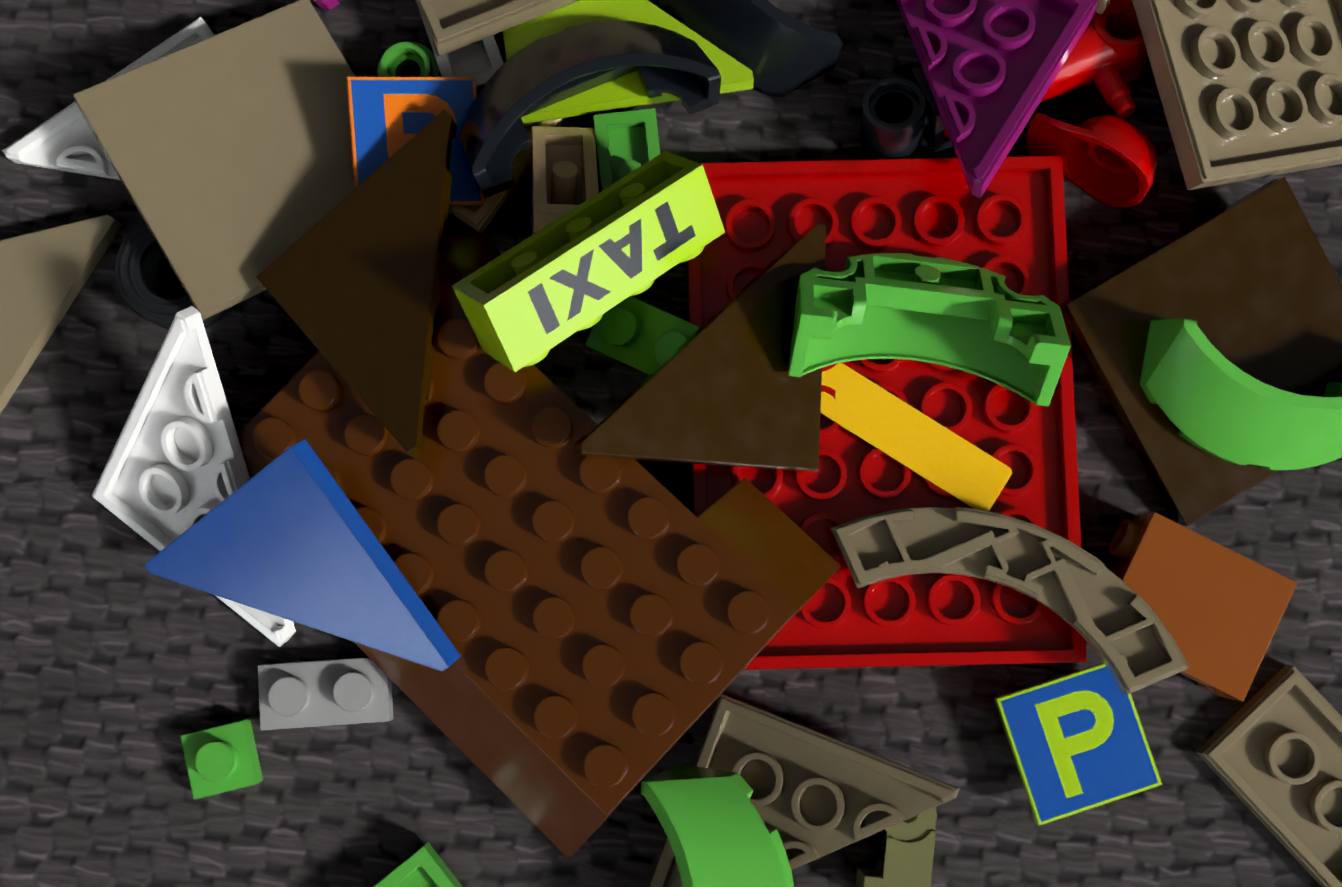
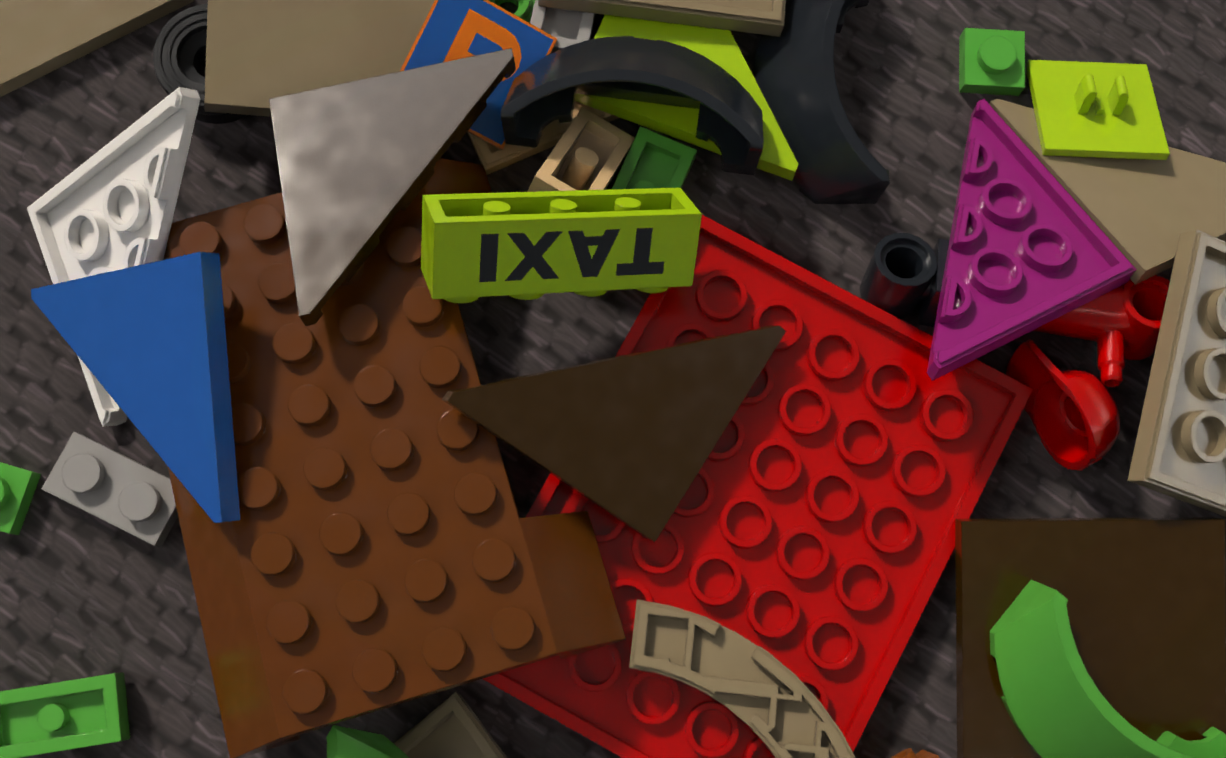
camera: 25 degrees right, 5 degrees down
bright green plate [585,296,700,375] -> none
bright green windscreen [788,253,1071,407] -> none
yellow sticker [820,363,1012,512] -> none

